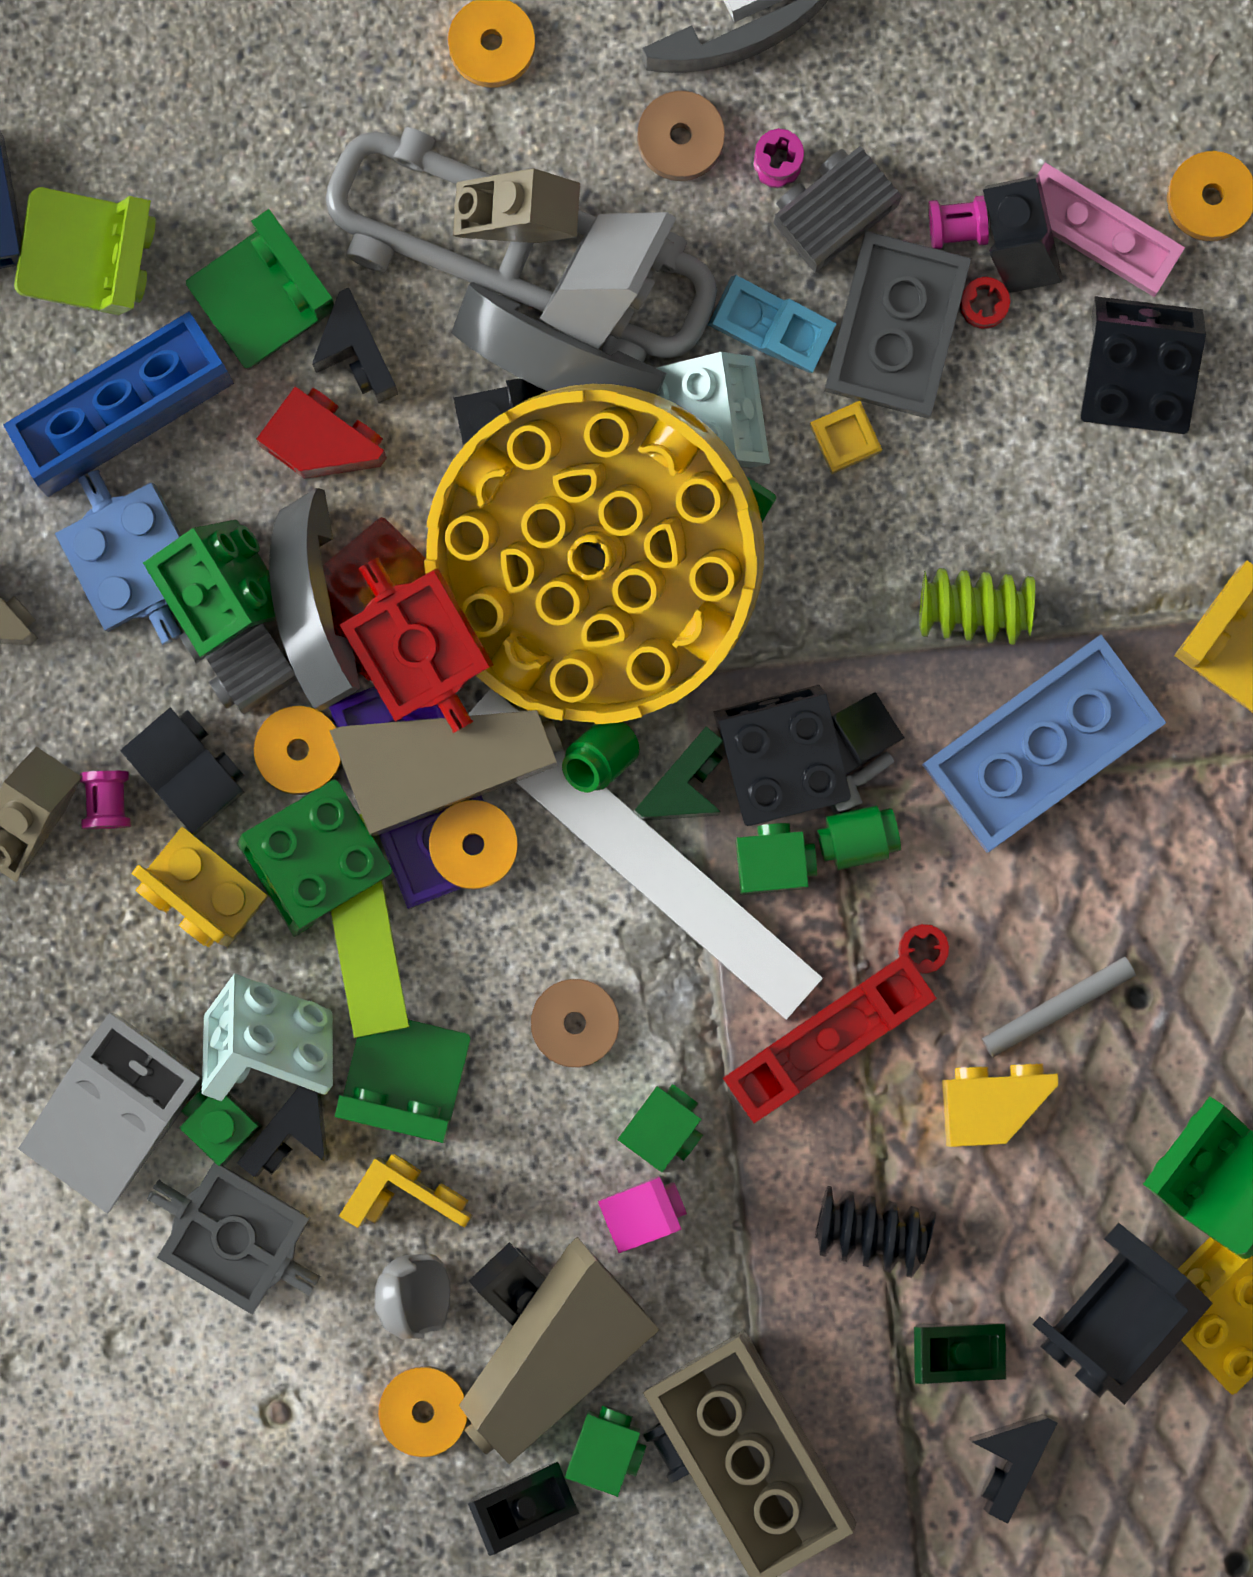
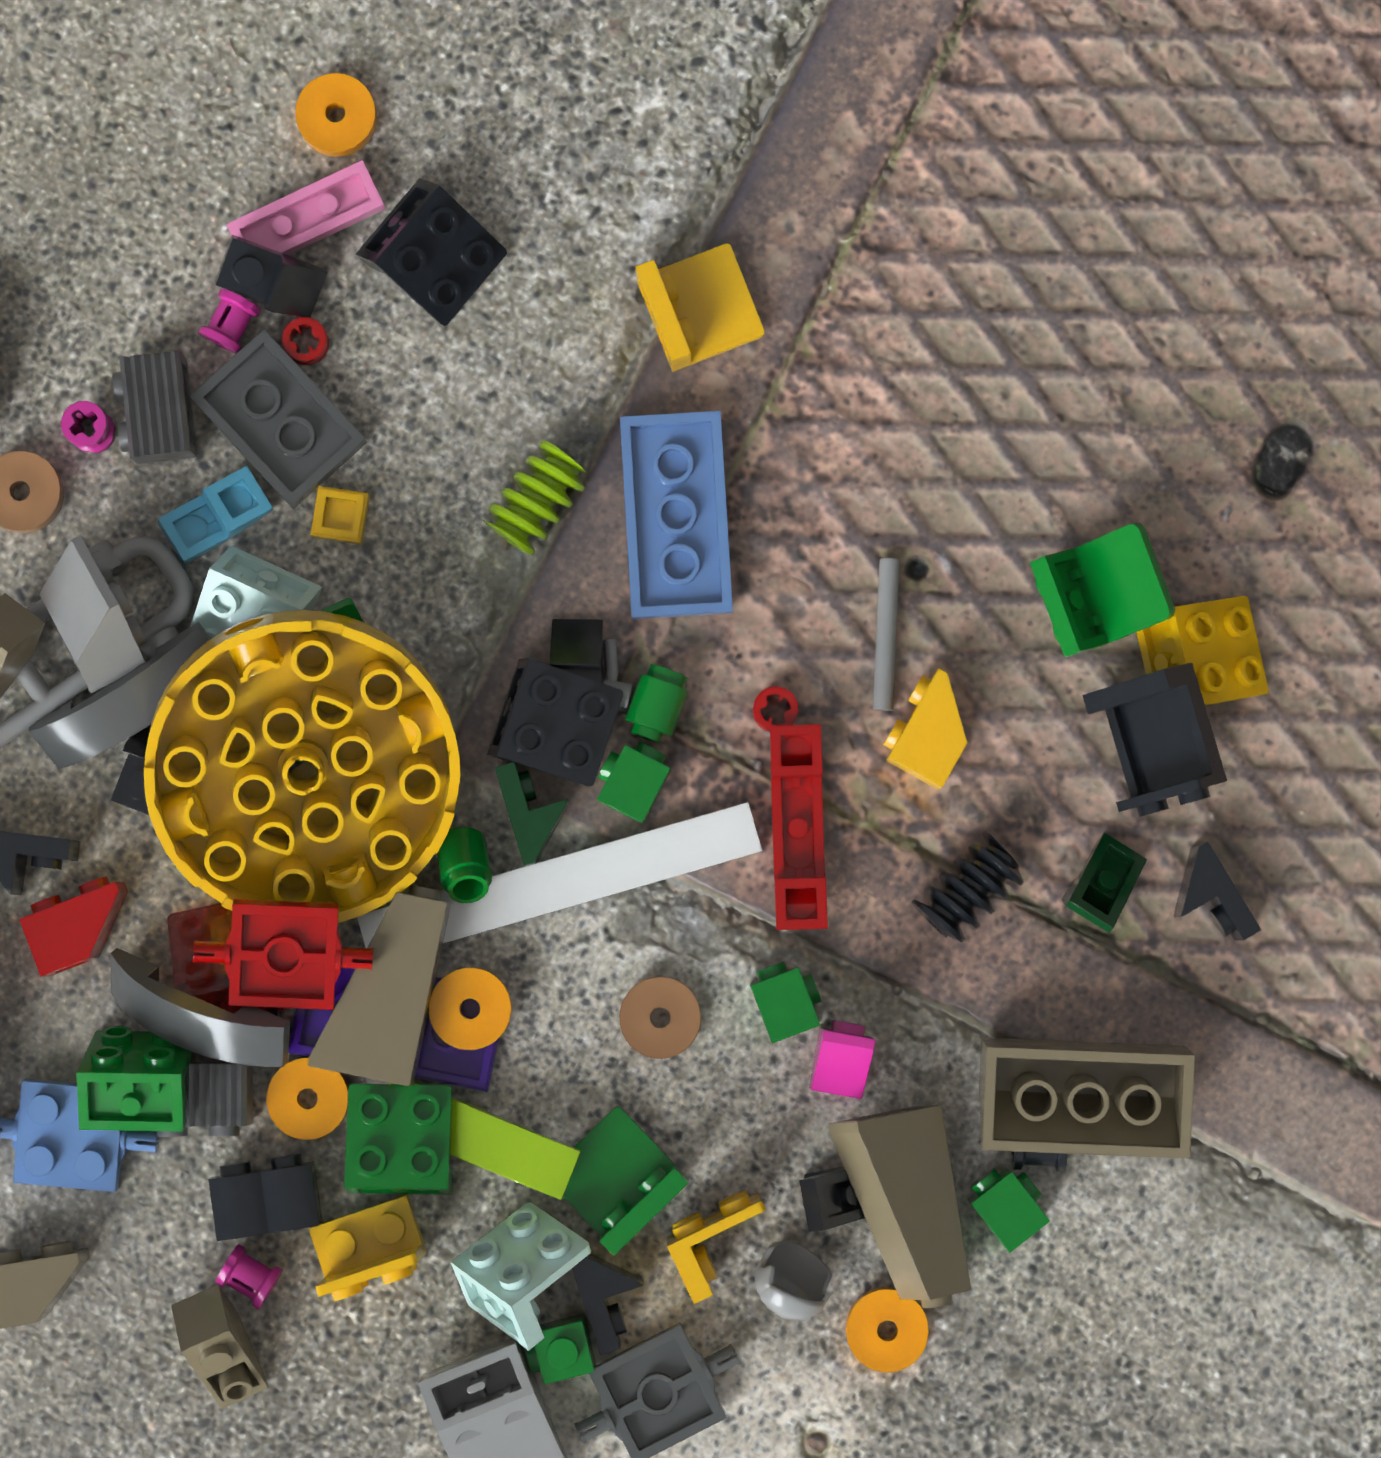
camera: 55 degrees left, 0 degrees up
black slope [468,1462,579,1556] -> none

